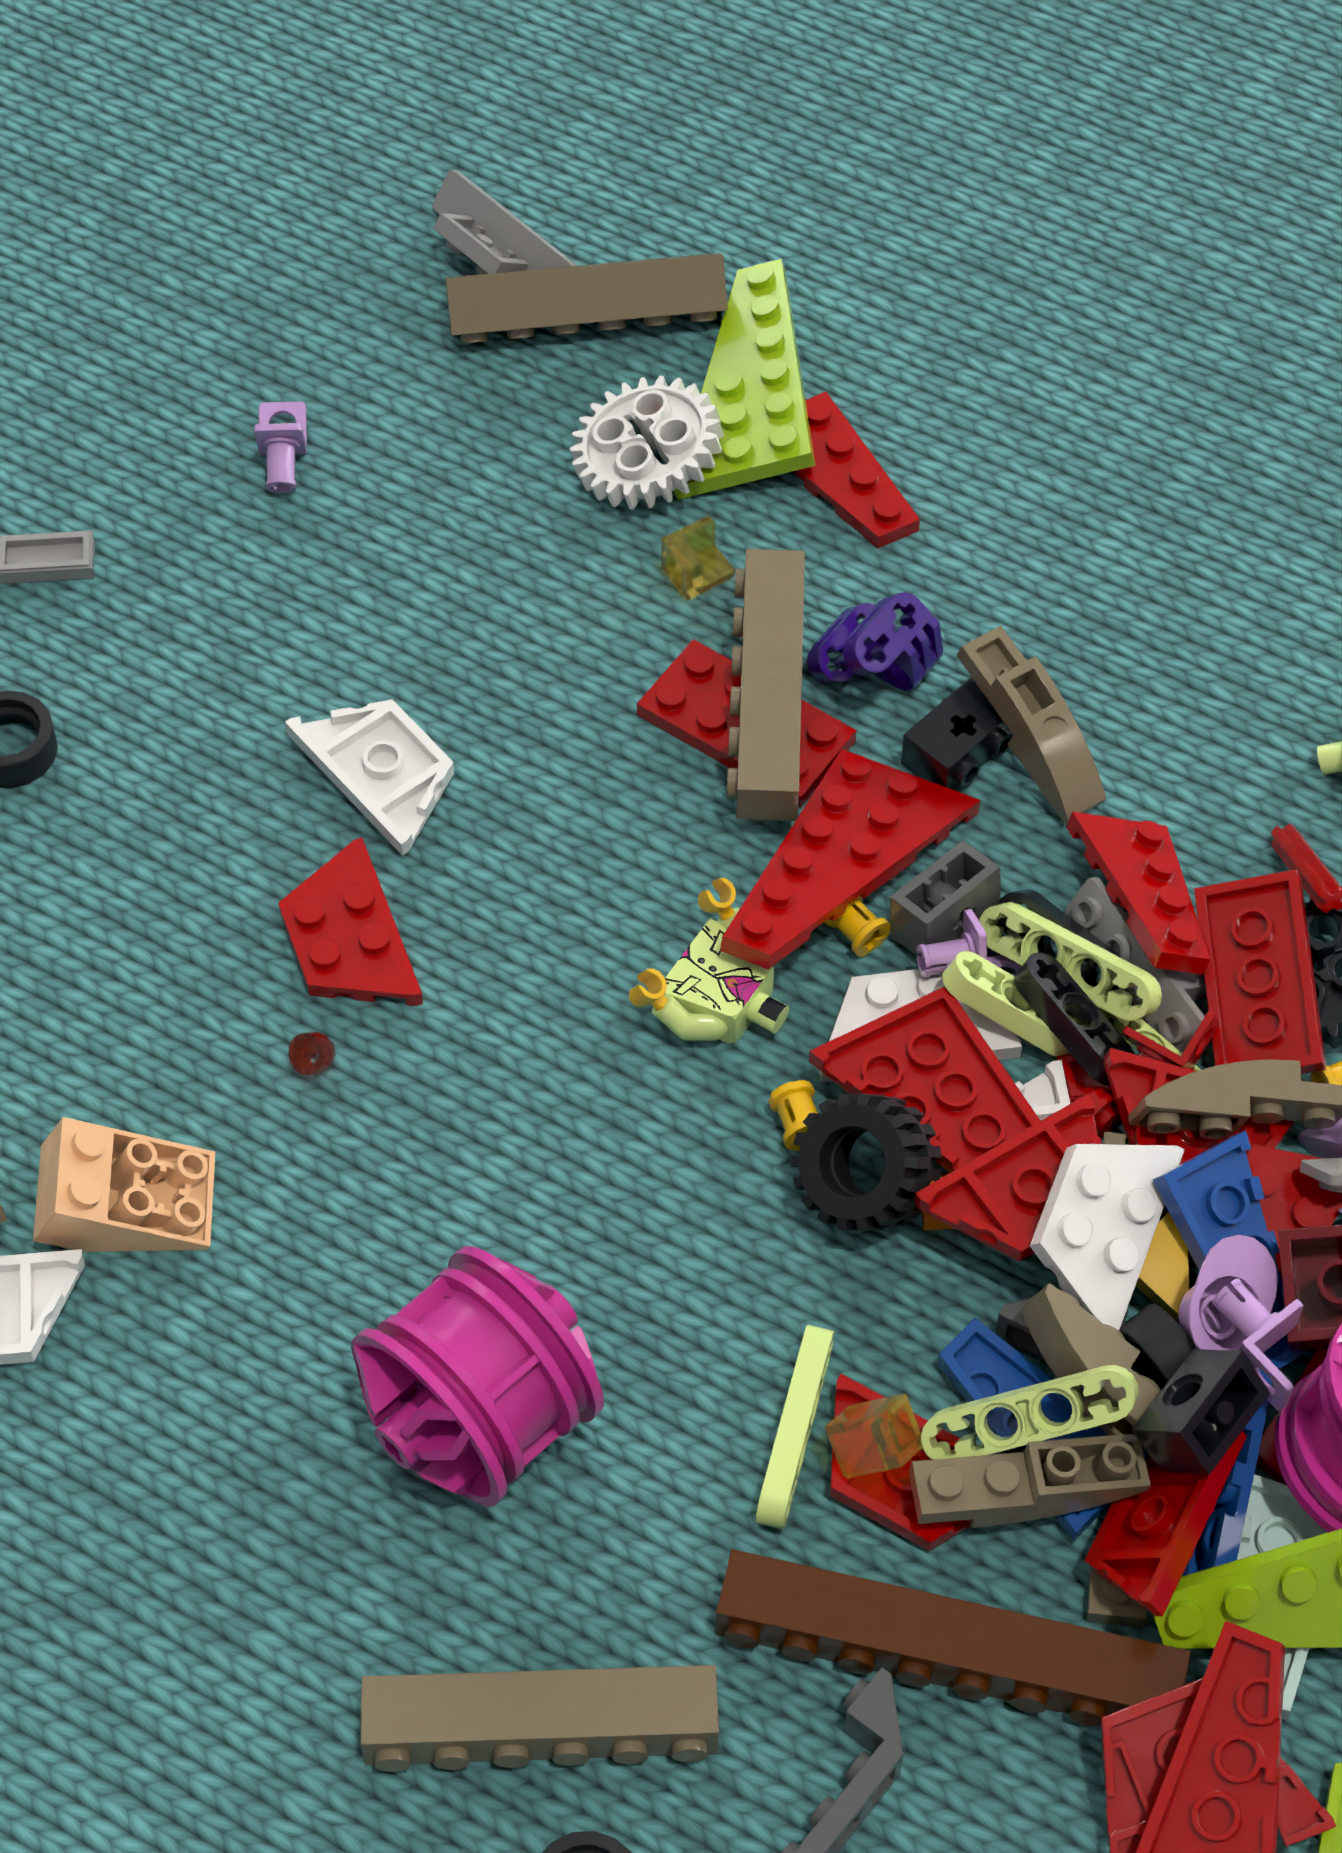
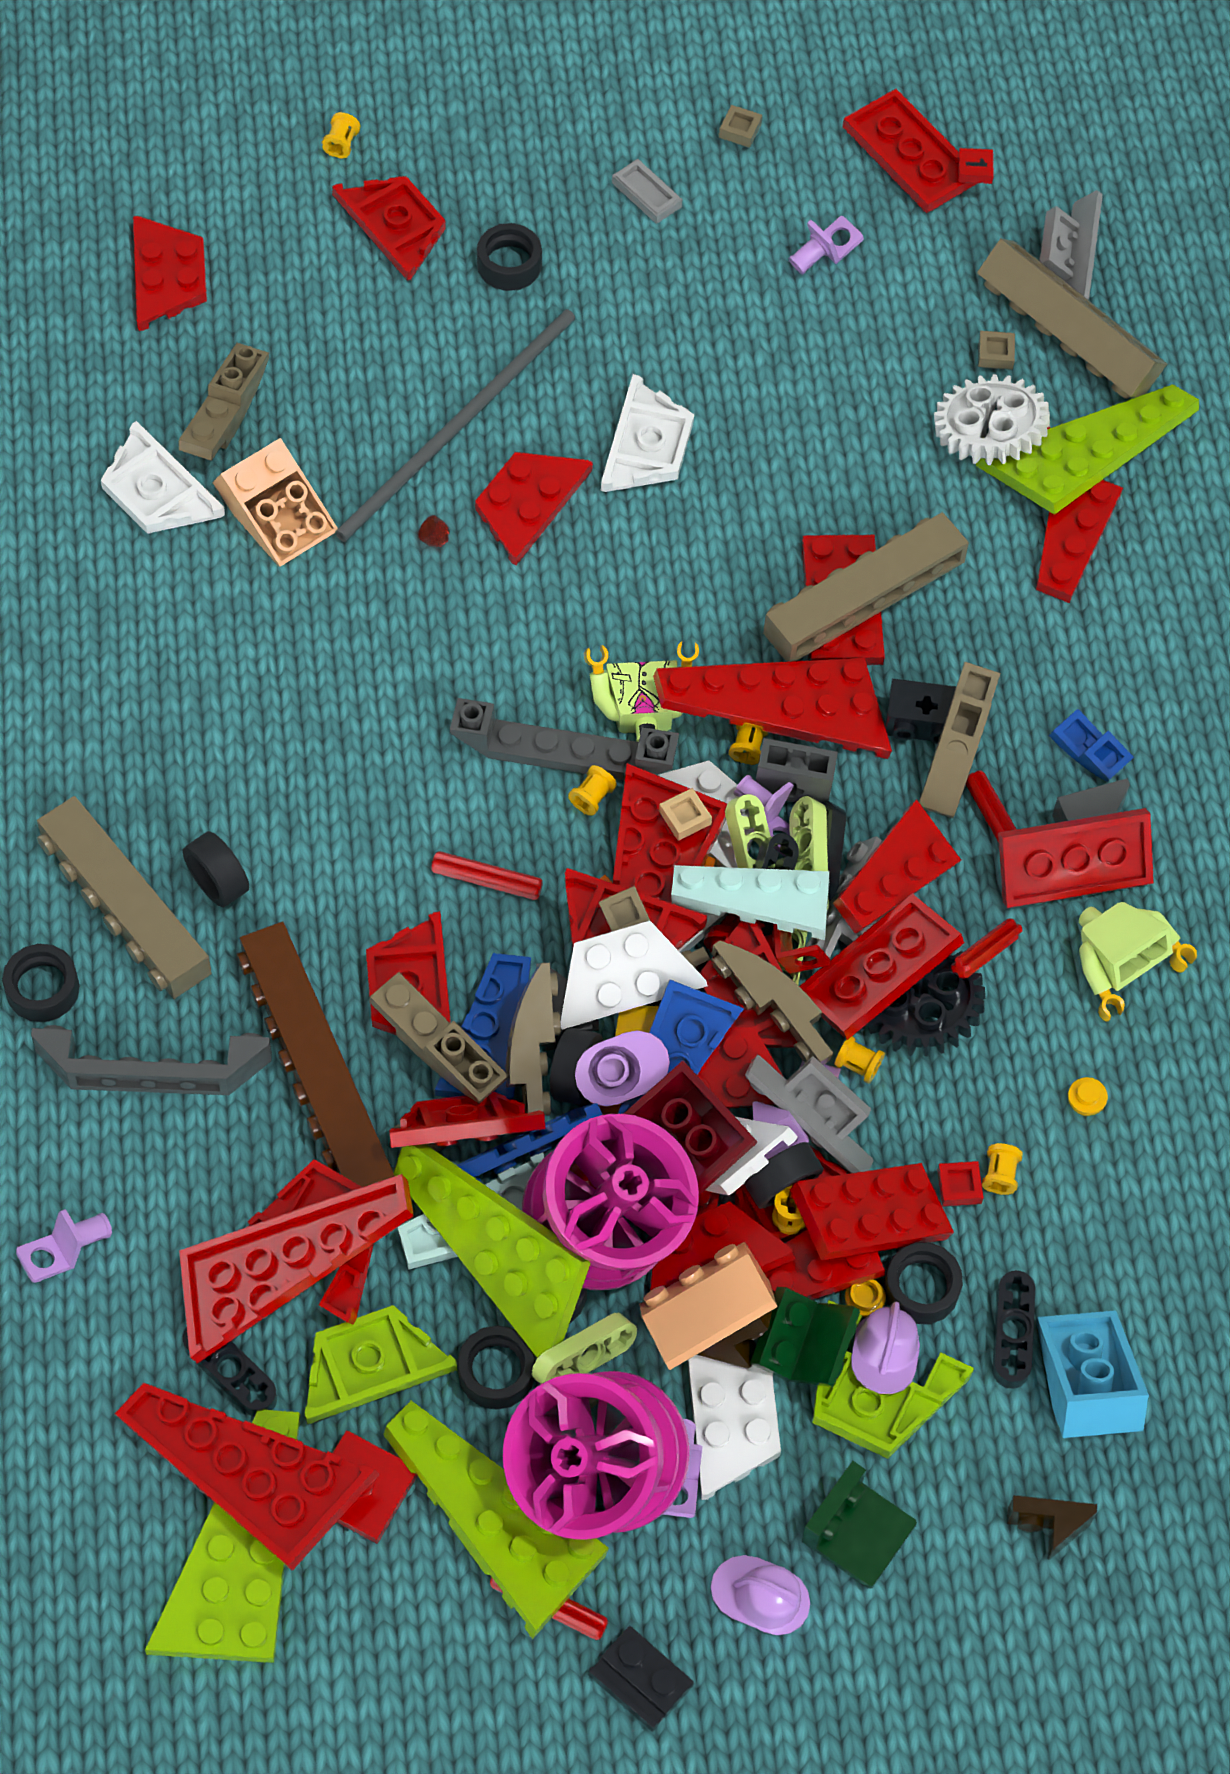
camera: 50 degrees right, 5 degrees up
dark pink wheel [351,1246,604,1507] -> none
clear yellow panel [661,516,734,601] -> none
yellowish green beam [756,1325,835,1530] -> none
black tyre [791,1093,942,1231] -> none
dark purple piece [807,592,943,692] -> none
clear yellow panel [825,1393,923,1478] -> none
yellowish green beam [921,1365,1139,1460] -> none
black brick [1132,1349,1270,1475] -> none
lavender bracket [1212,1278,1304,1411] -> none
none -> black tyre [182,831,249,908]
none -> dark grey piece [335,309,575,542]
none -> red axle [431,851,543,900]
none -> dark grey slope [450,698,679,780]
none -> dark tan plate [598,886,650,932]
none -> tan plate [659,788,712,841]
none -> light aqua wing [671,865,829,940]
none -> dark tan plate [719,105,763,148]
none -> red plate [843,89,978,214]
none -> red tile [958,148,994,184]
none -> red axle [966,770,1017,843]
none -> dark tan plate [978,331,1015,370]
none -> red plate [998,808,1154,908]
none -> blue slope [1049,709,1134,782]
none -> dark grey slope [1052,778,1130,823]

